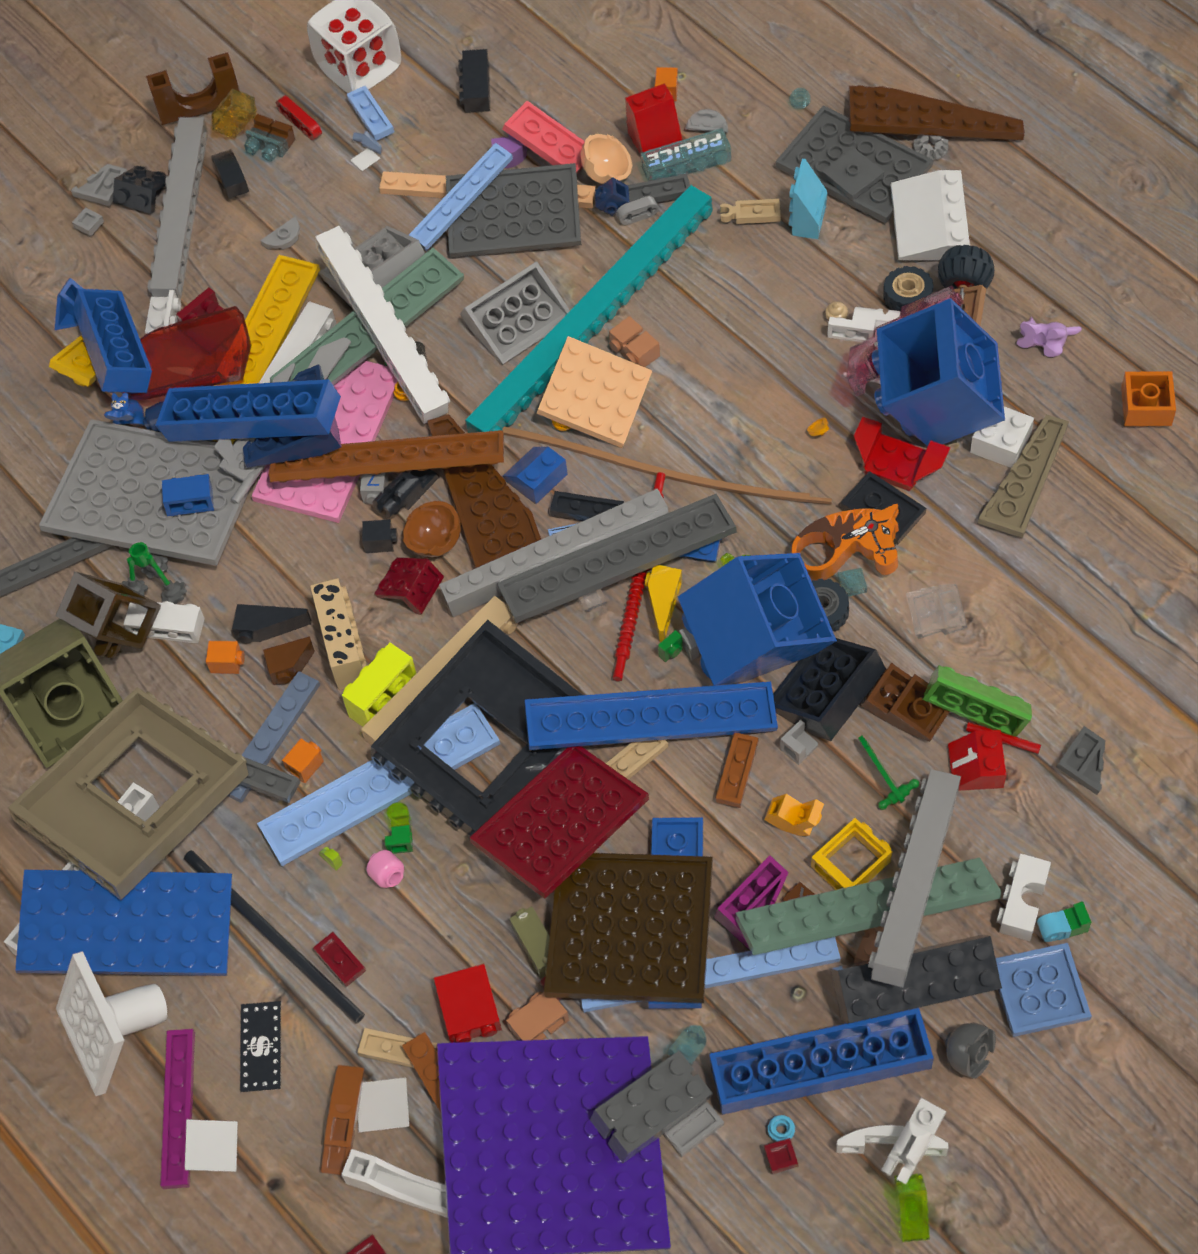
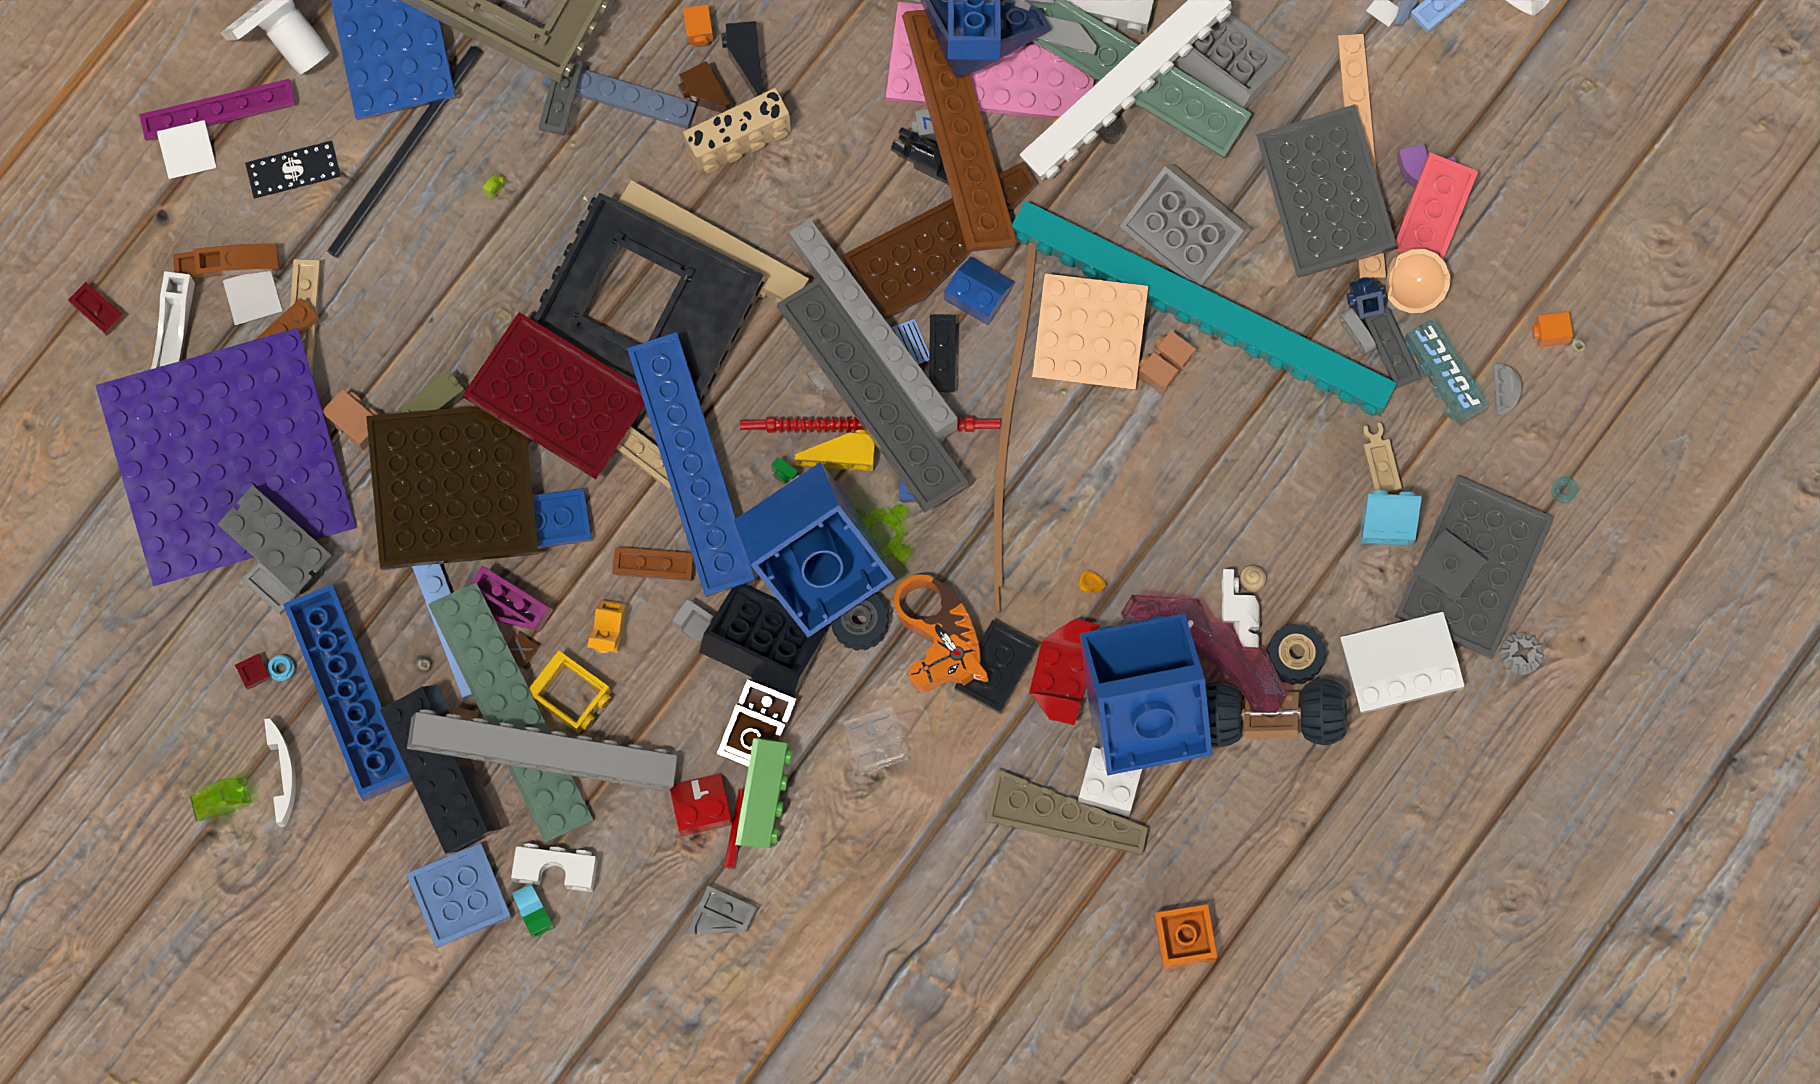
camera: 75 degrees right, 15 degrees up
light blue plate [257,703,500,866] -> none
orange brick [282,738,324,783] -> none
dark red plate [313,932,366,987] -> none
neon yellow brick [342,643,417,727] -> none
black brick [362,519,398,553] -> none
bright pink head [366,850,404,888] -> none
dark red bracket [374,557,444,614] -> none
leg [385,802,413,854] -> none
dark orange cylinder [403,501,461,557] -> none
light blue plate [409,143,513,251] -> none
red brick [434,964,502,1043] -> none
black brick [458,49,491,113] -> none
red slope [625,83,684,162] -> none
clear light blue plate [667,1025,707,1066] -> none
clear light blue plate [838,568,867,597] -> none
reddish brown wing [848,85,1025,140] -> none
green piece [858,735,919,810] -> none
white plate [881,1098,946,1184] -> none
dark grey cylinder [945,1023,996,1079] -> none
lavender animal [1017,317,1082,357] -> none

